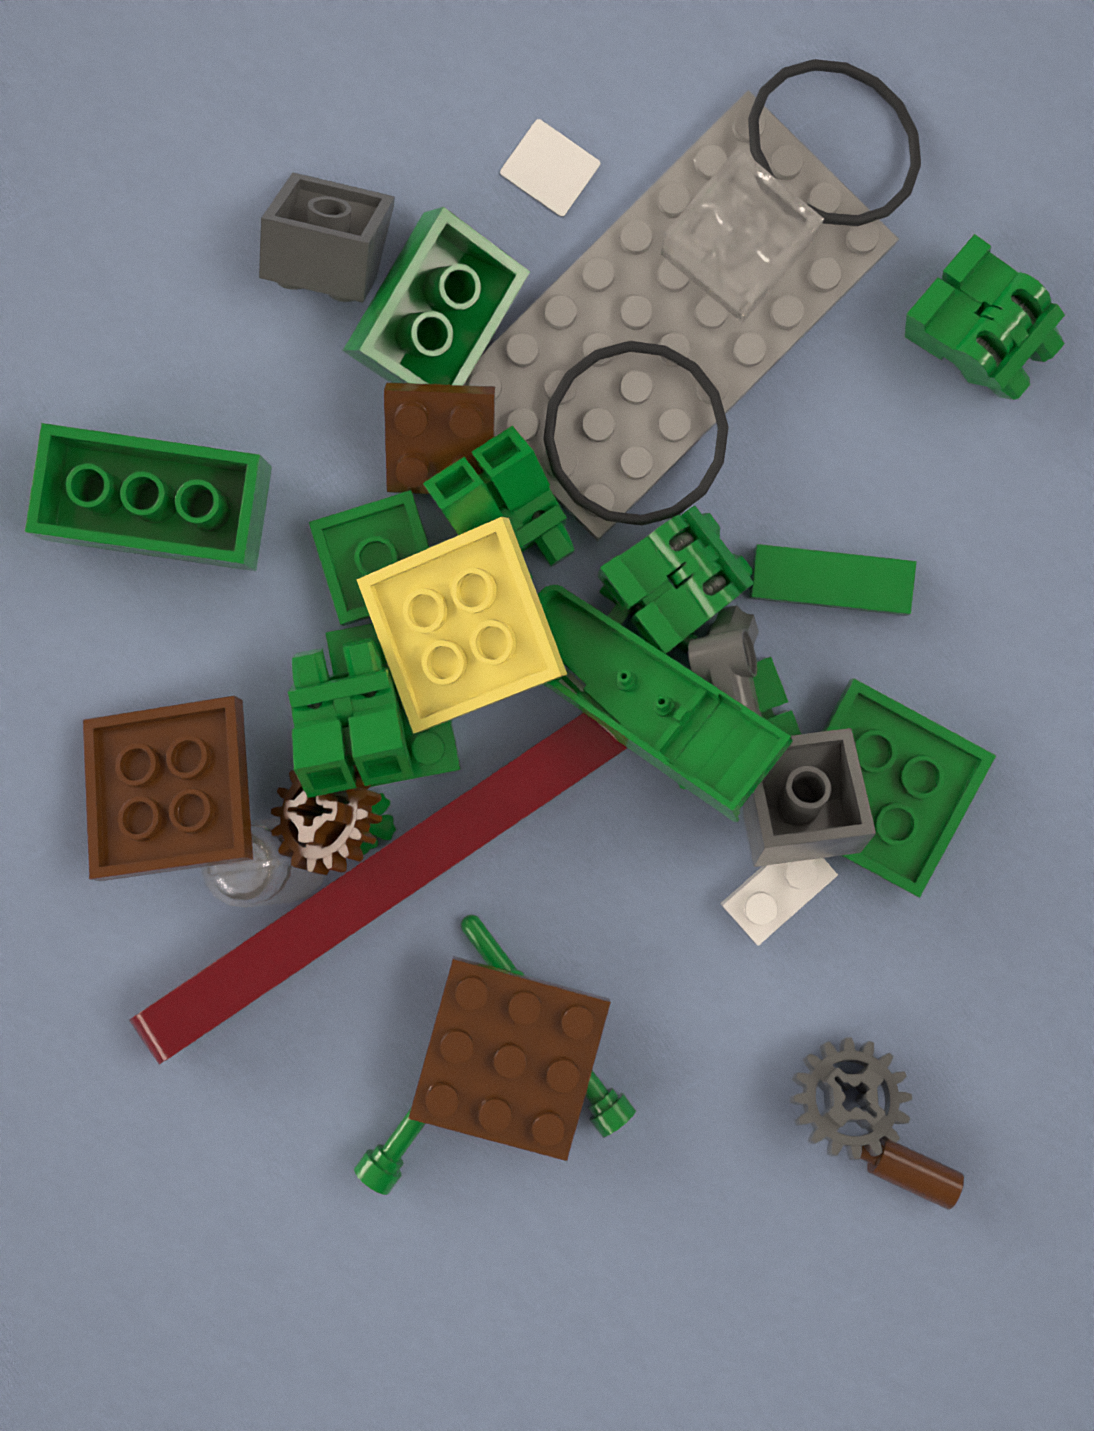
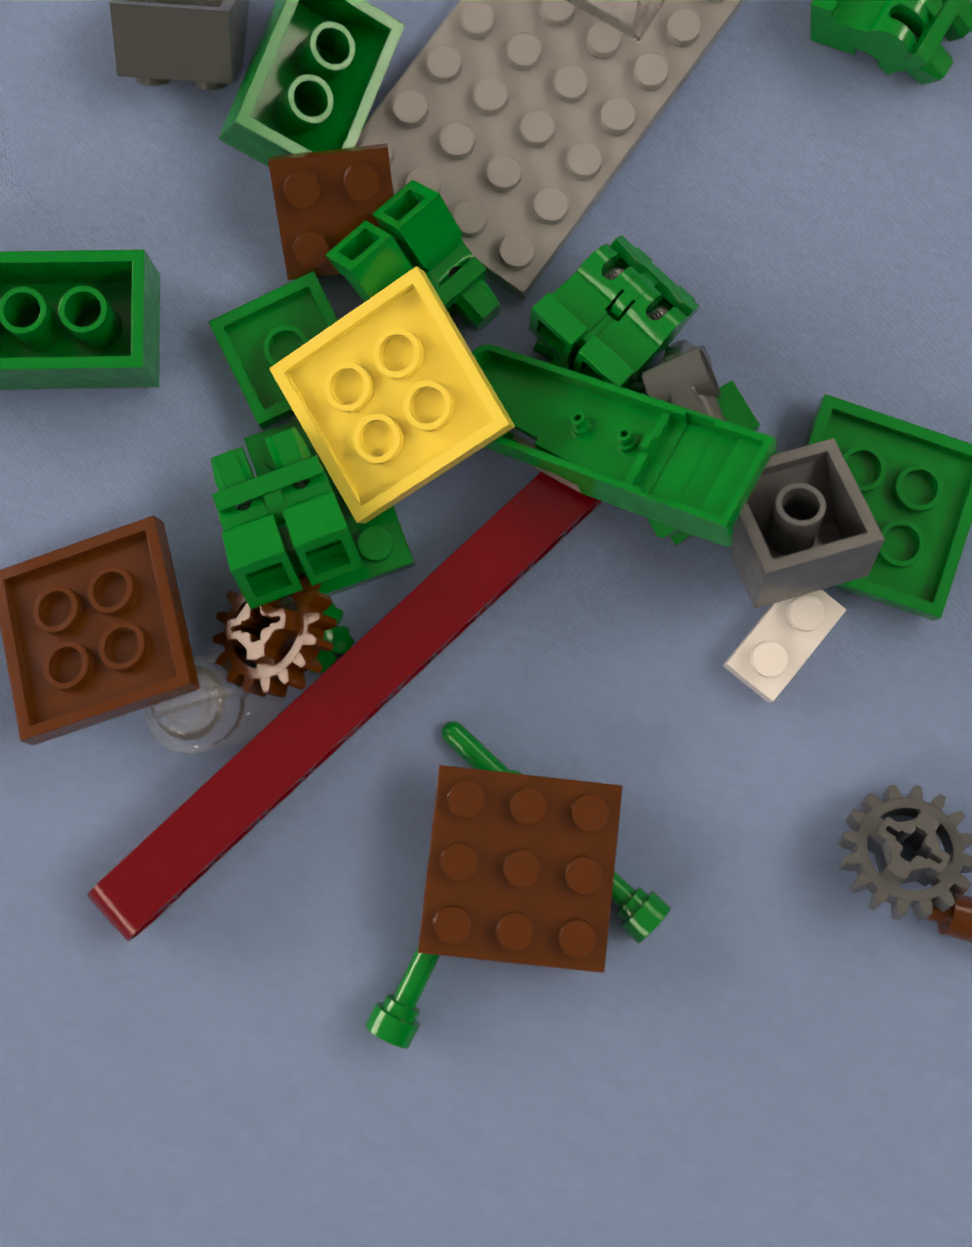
camera: 10 degrees left, 5 degrees down
black piece [543,341,729,526] -> none
green tile [749,544,917,616] -> none

